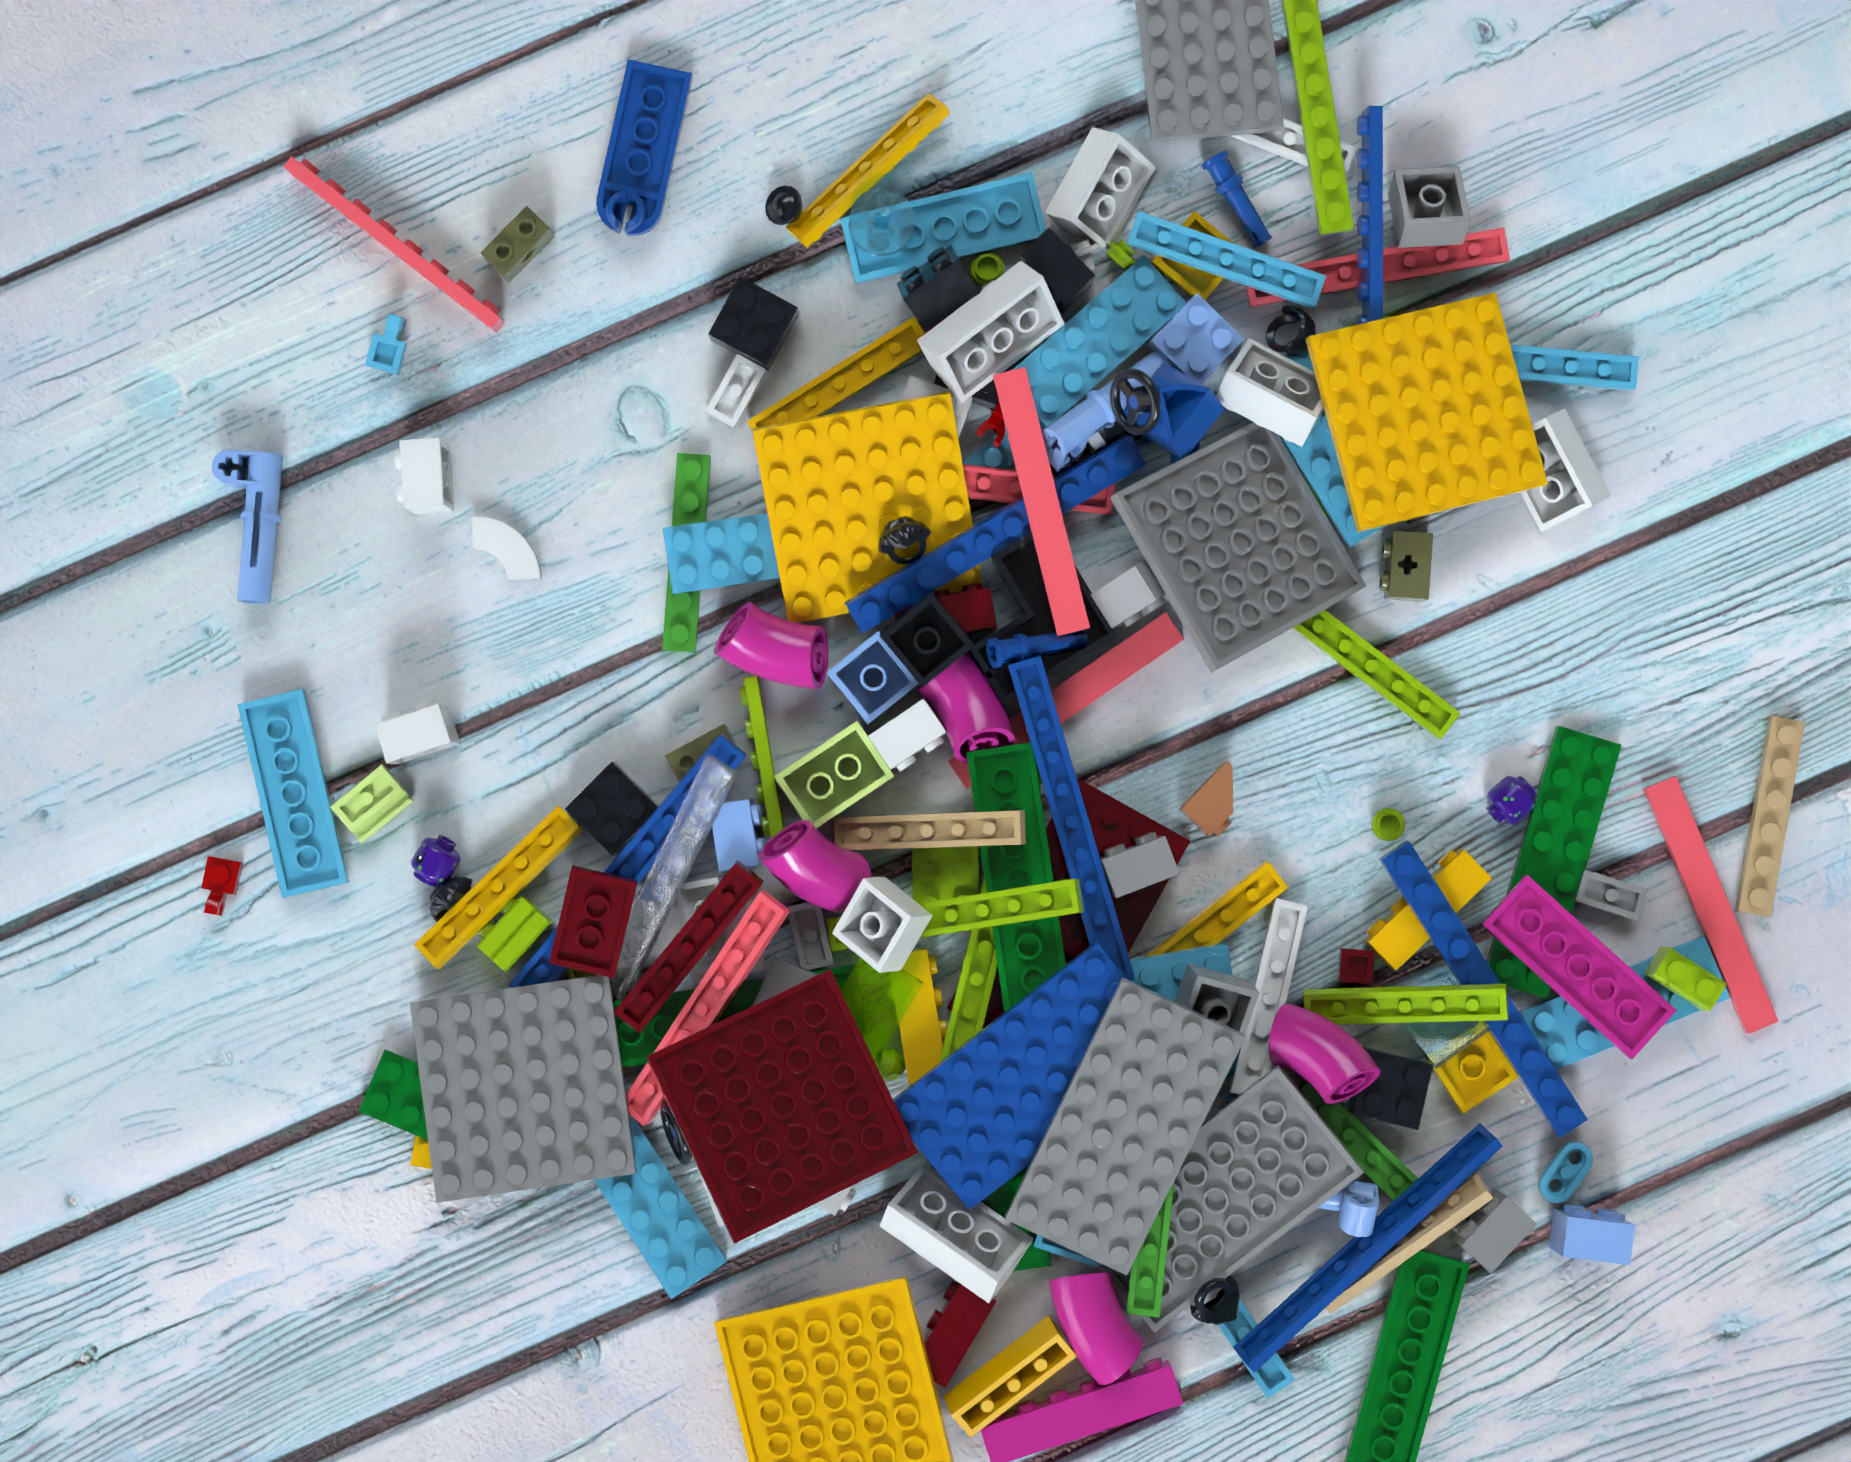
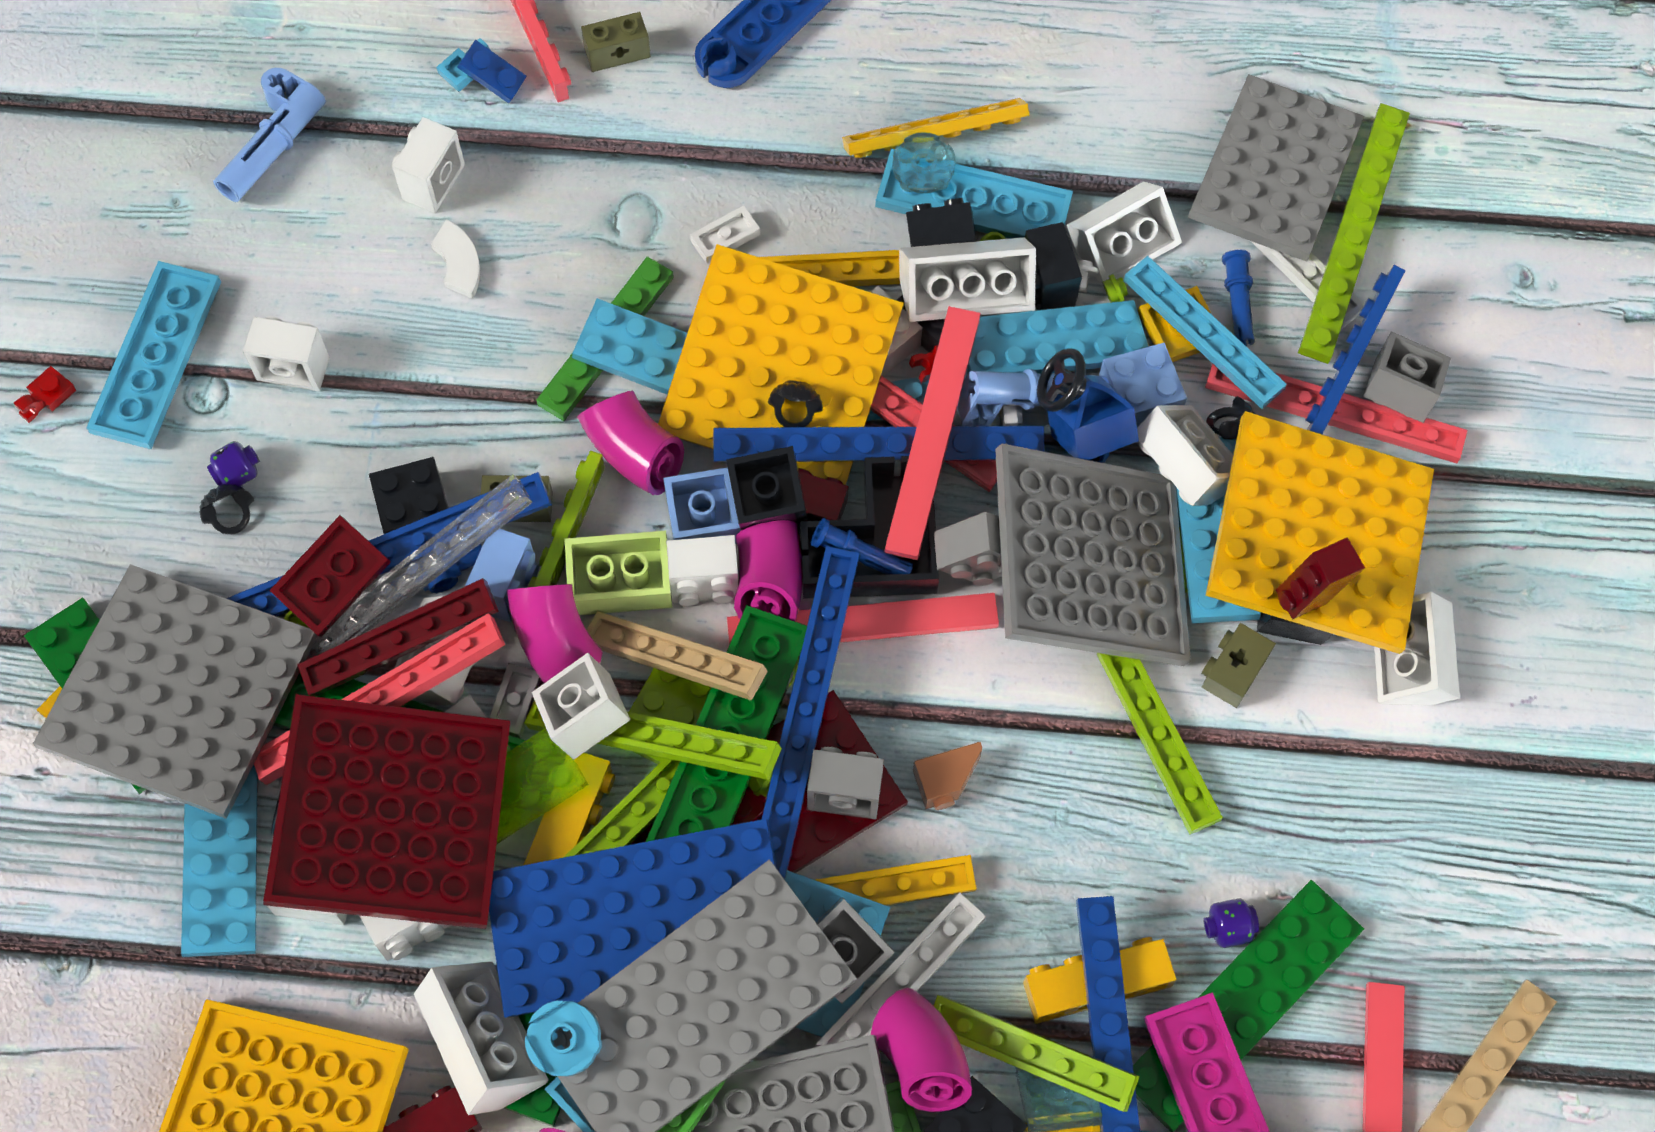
camera: 30 degrees right, 20 degrees down
yellowish green plate [330,764,413,844] -> none
yellow plate [414,805,583,970] -> none
lime brick [476,895,554,972] -> none
black brick [708,276,799,371] -> none
black hat [765,185,803,225] -> none
lime plate [874,1047,906,1080] -> none
dark red plate [1337,948,1375,984] -> none
lime plate [1371,808,1405,841] -> none
medium azure plate [1510,345,1639,391] -> none
light grey plate [1574,869,1648,921] -> none
none -> blue plate [457,40,527,103]
none -> medium azure plate [525,1000,602,1077]
none -> dark red brick [1276,537,1365,620]

